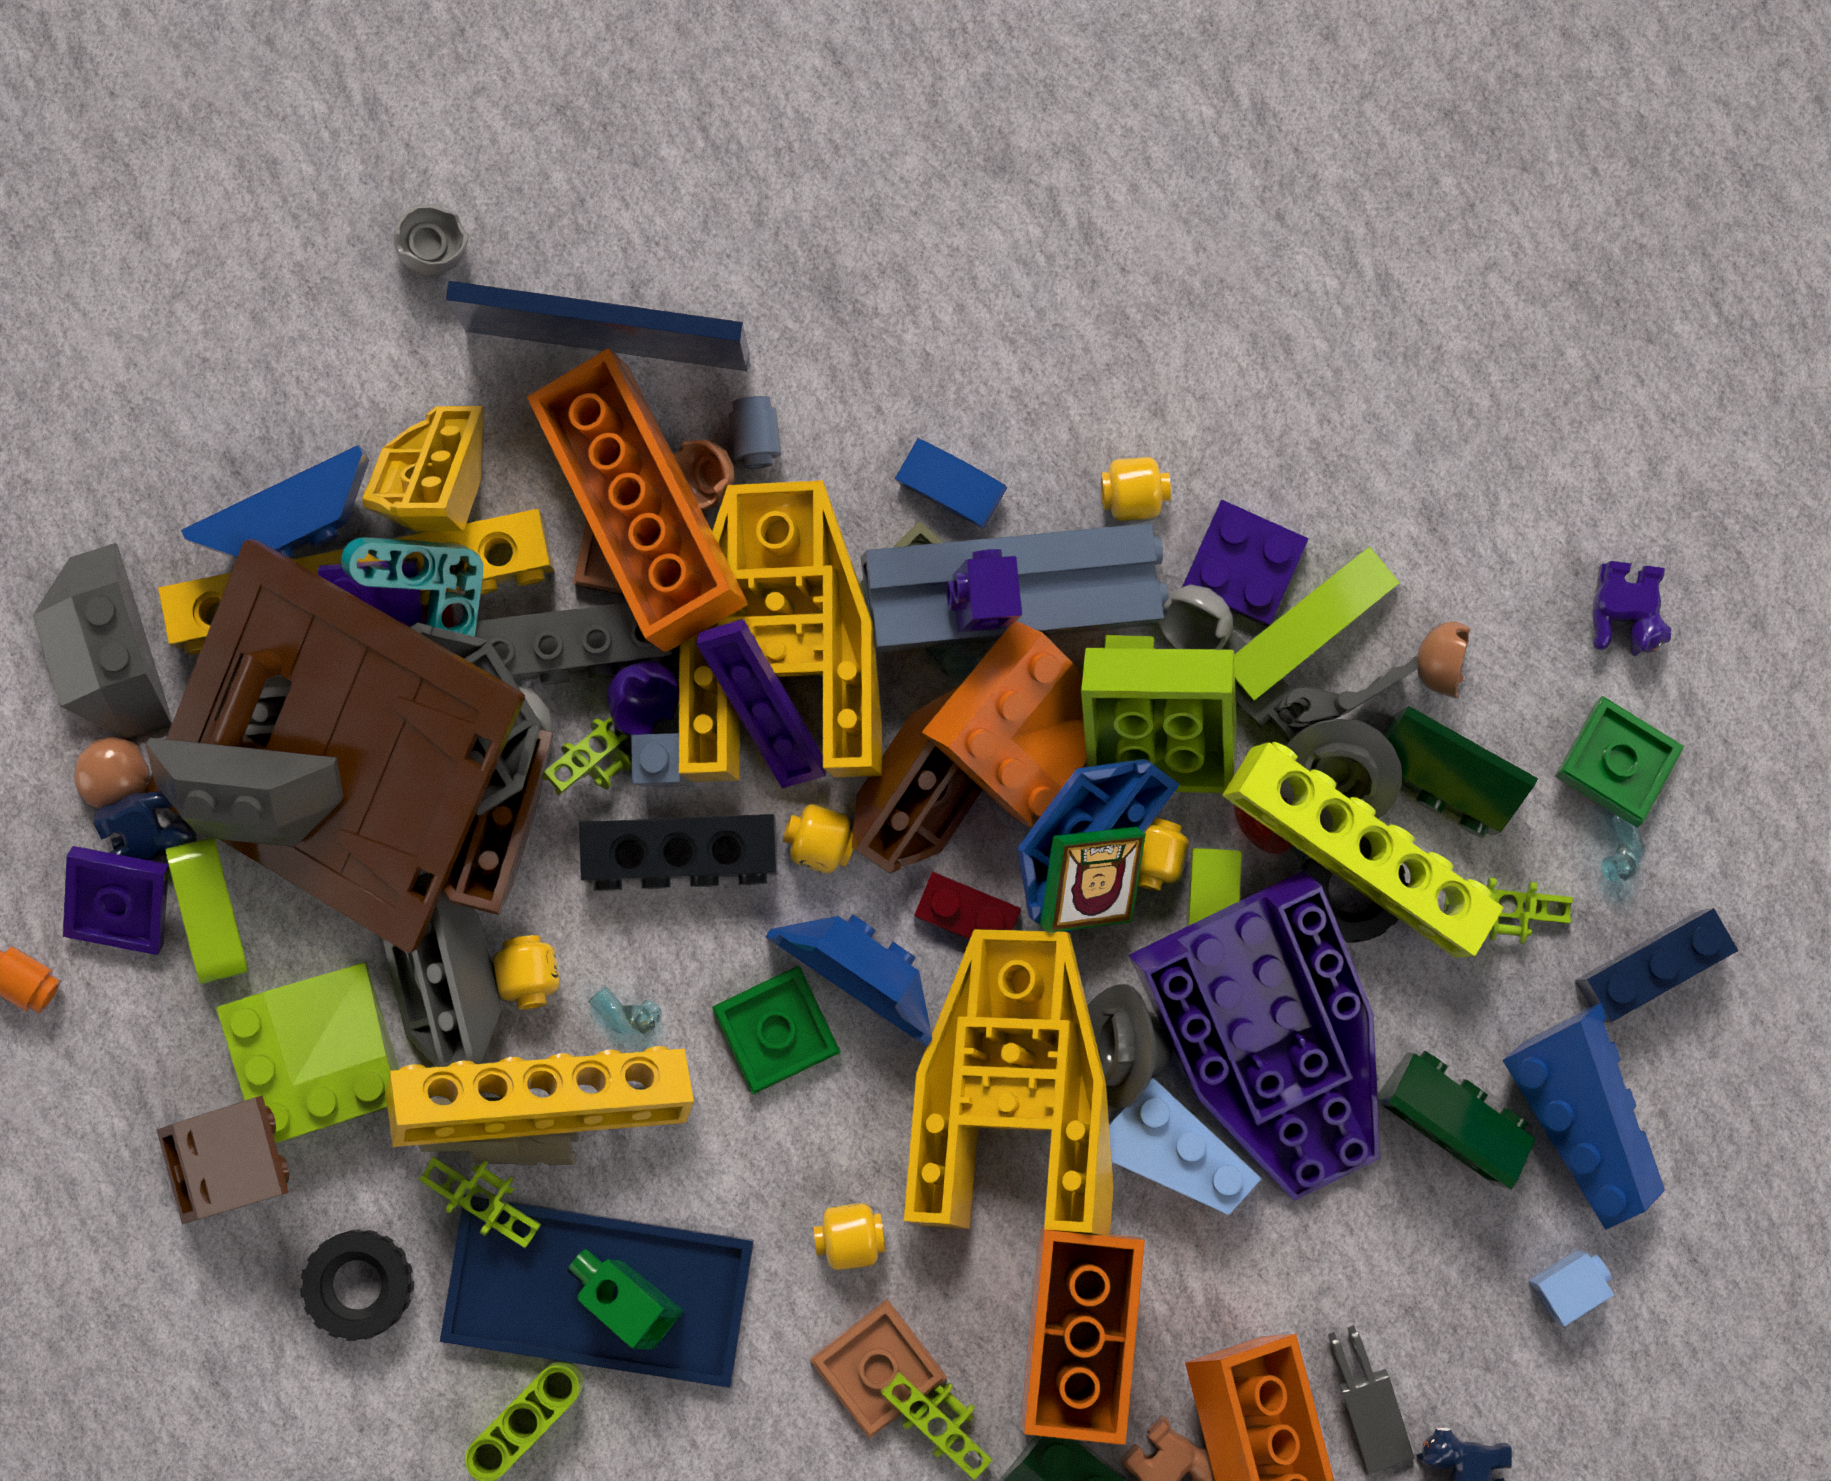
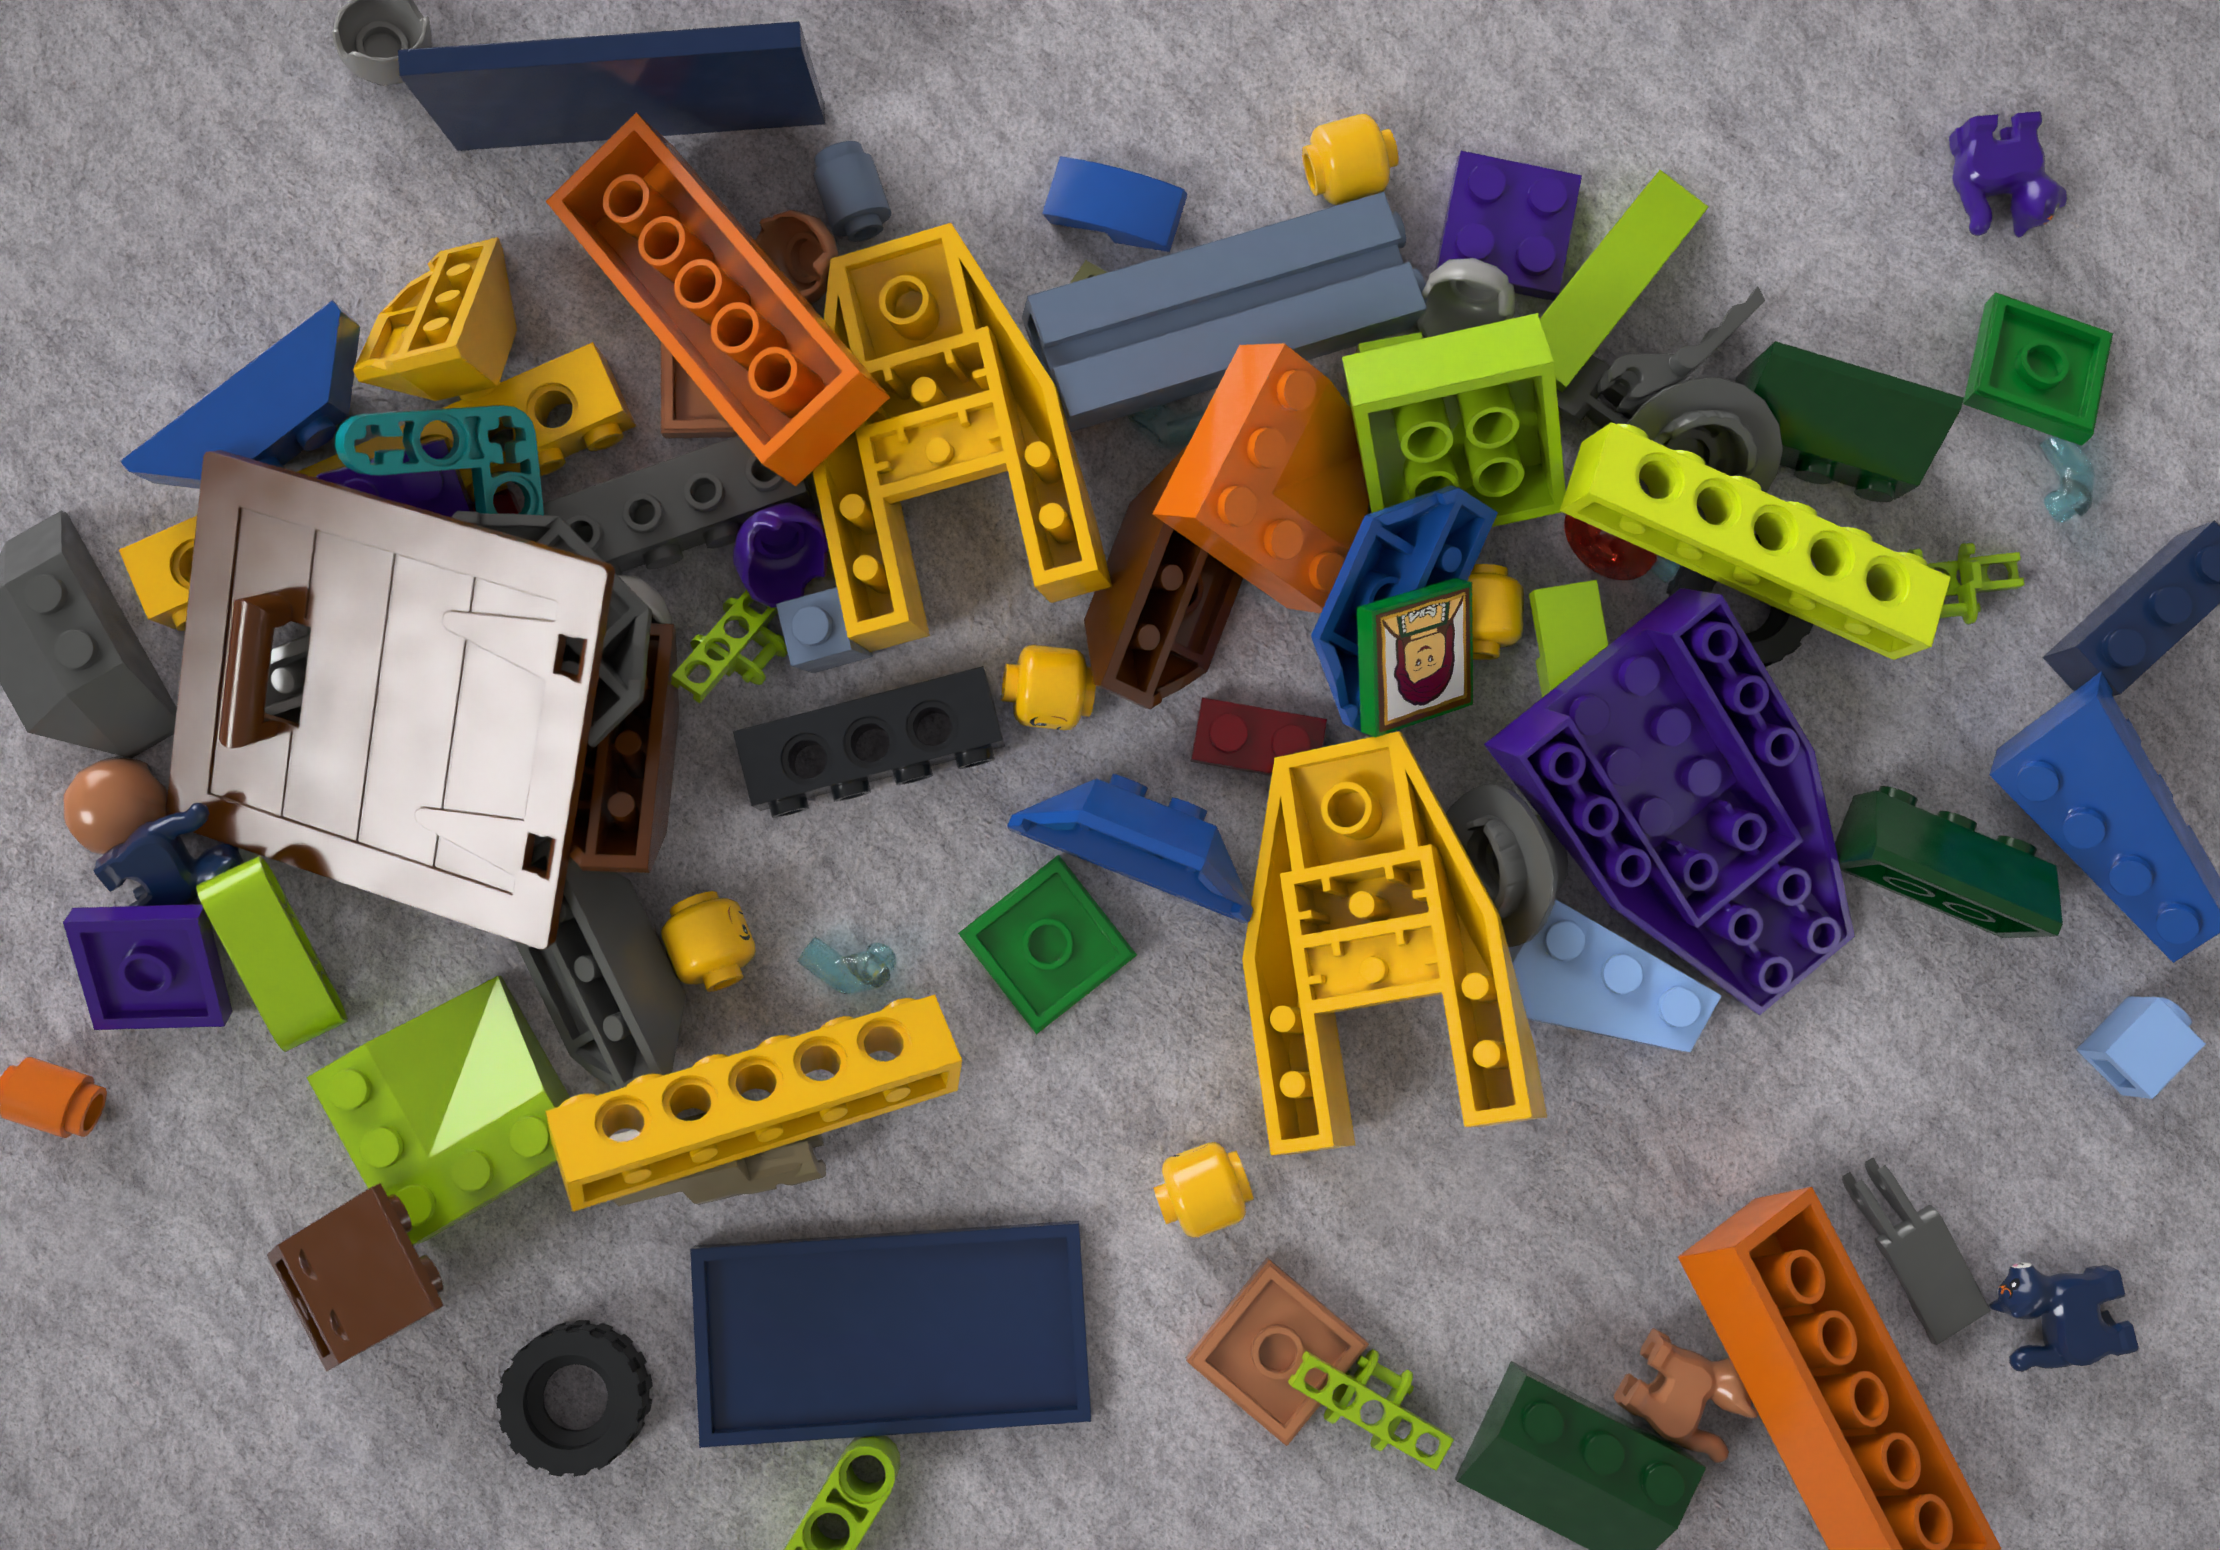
camera: 15 degrees left, 0 degrees up
dark grey wedge [146,738,344,847] -> none
lime piece [418,1157,541,1248] -> none
green torso [568,1249,684,1349] -> none
dark purple plate [696,619,826,788] -> none
dark purple brick [946,549,1022,633] -> none
orange brick [1021,1227,1145,1445] -> none
nougat hair [1417,621,1471,699] -> none

